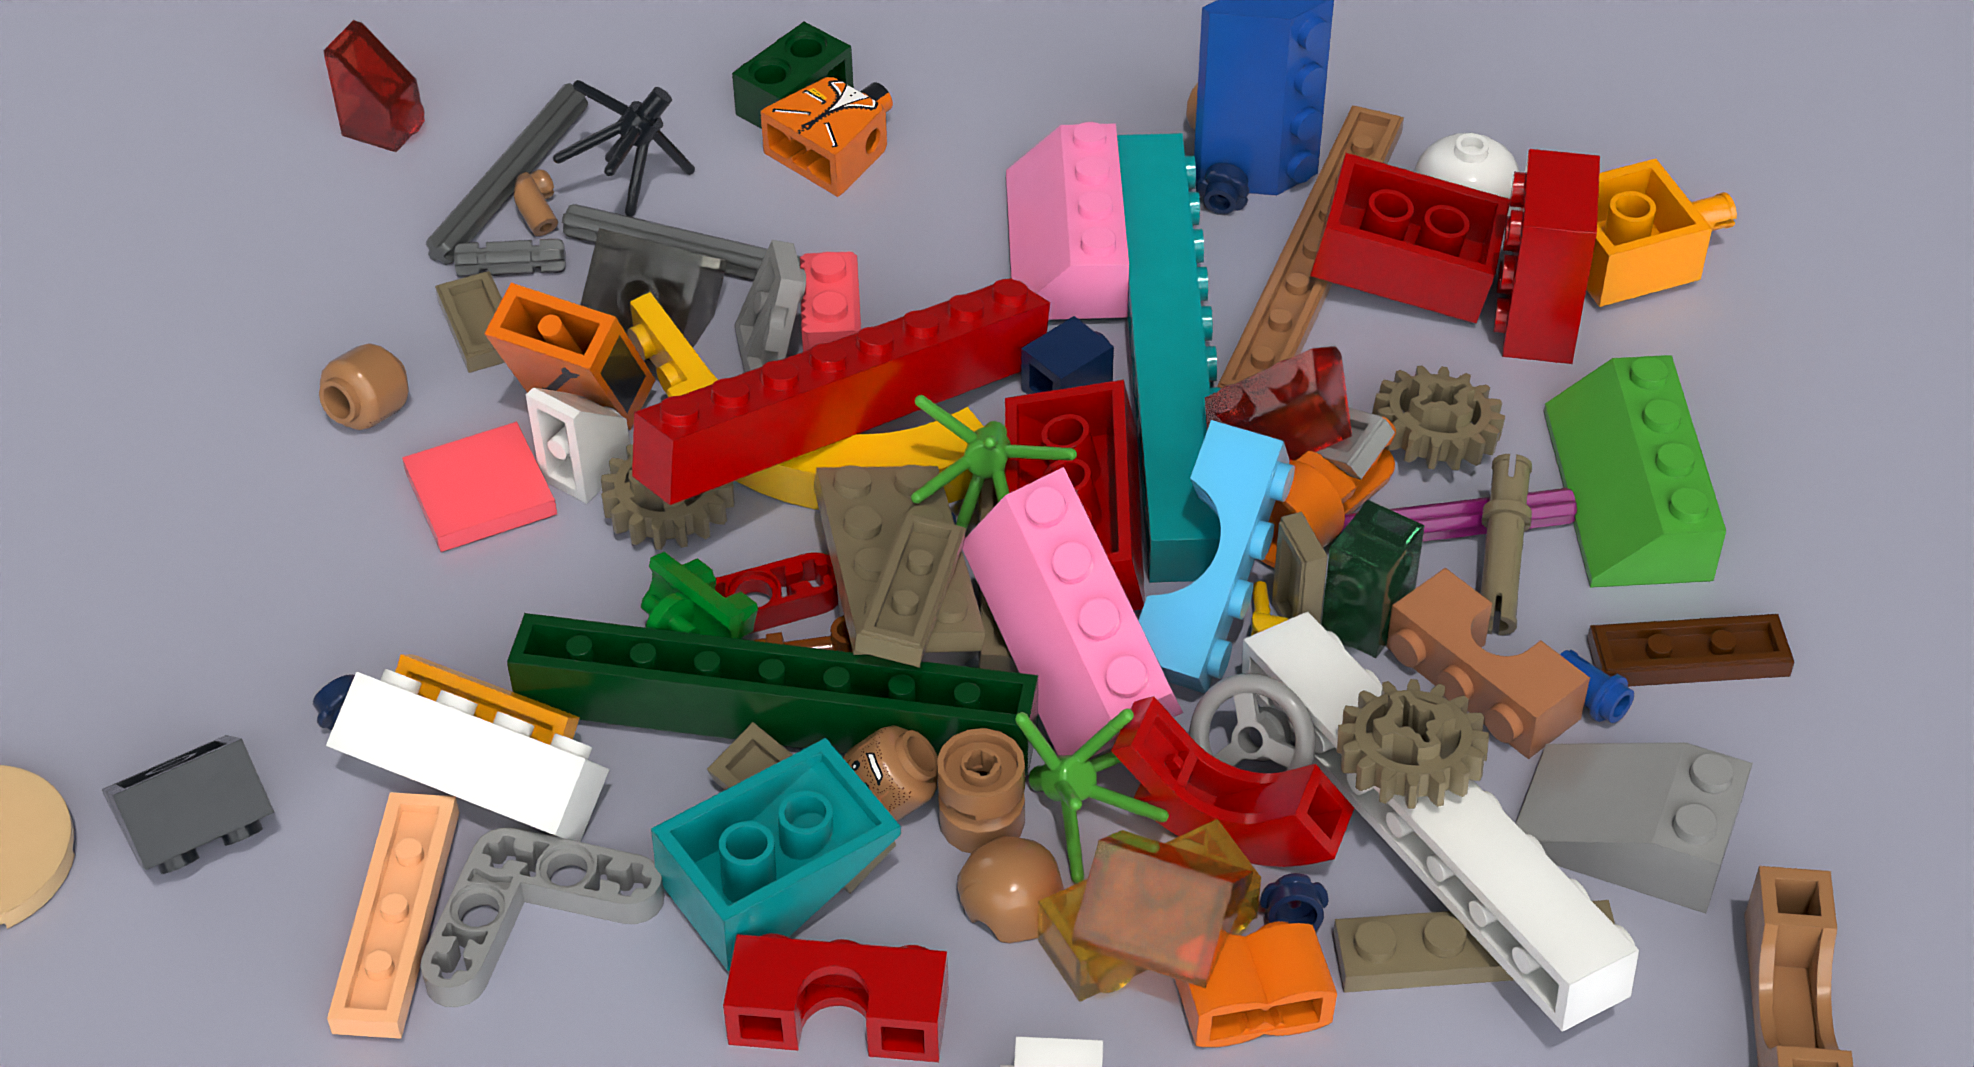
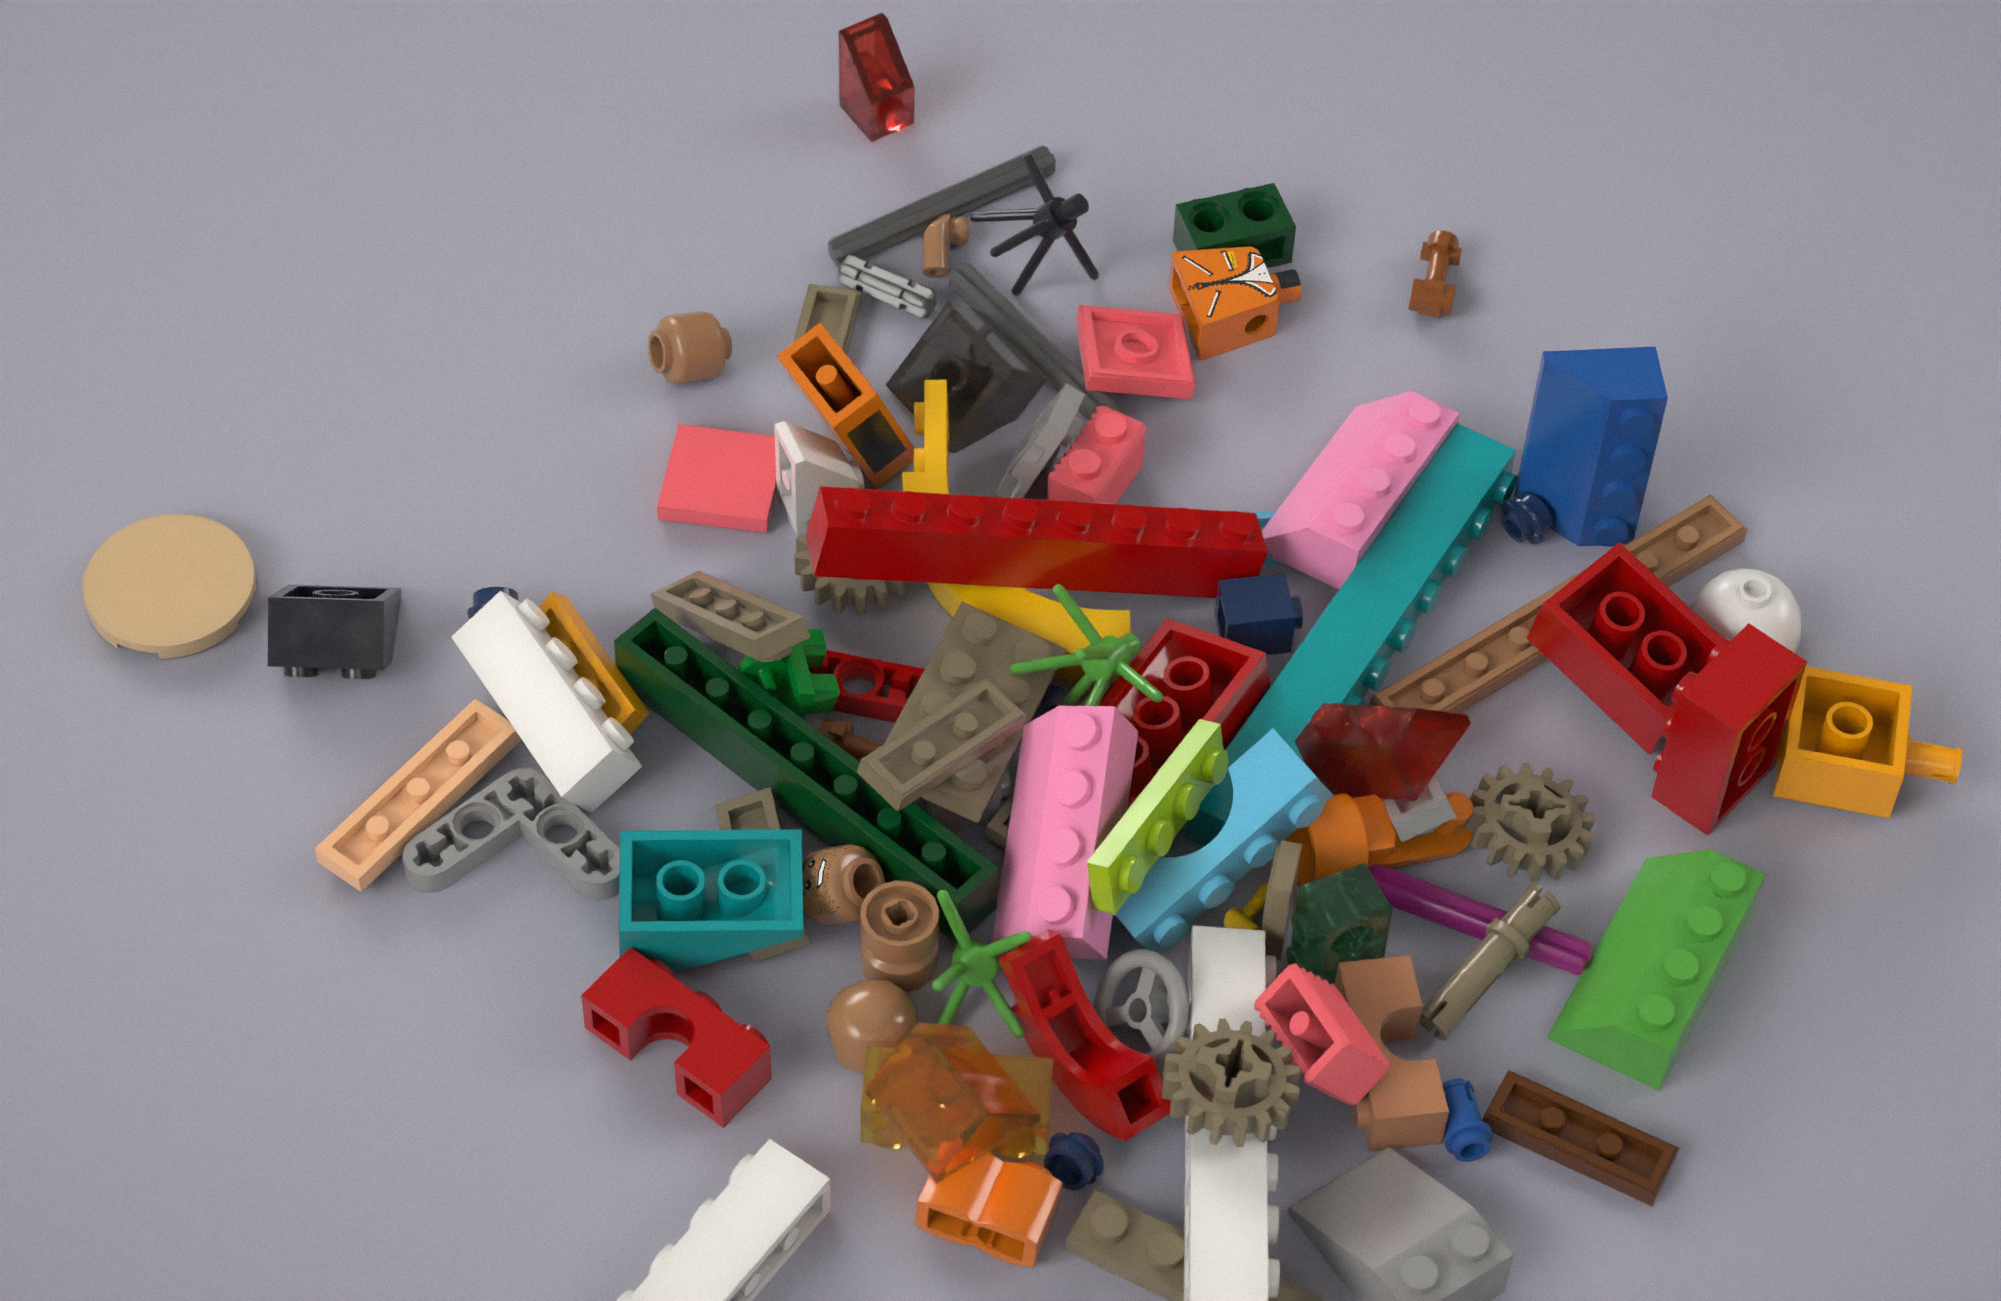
camera: 30 degrees right, 5 degrees up
none -> dark tan plate [650,571,811,662]
none -> coral tile [1075,305,1195,399]
none -> lime plate [1087,719,1228,915]
none -> coral brick [1254,963,1390,1105]
none -> dark orange bar [1408,230,1462,318]

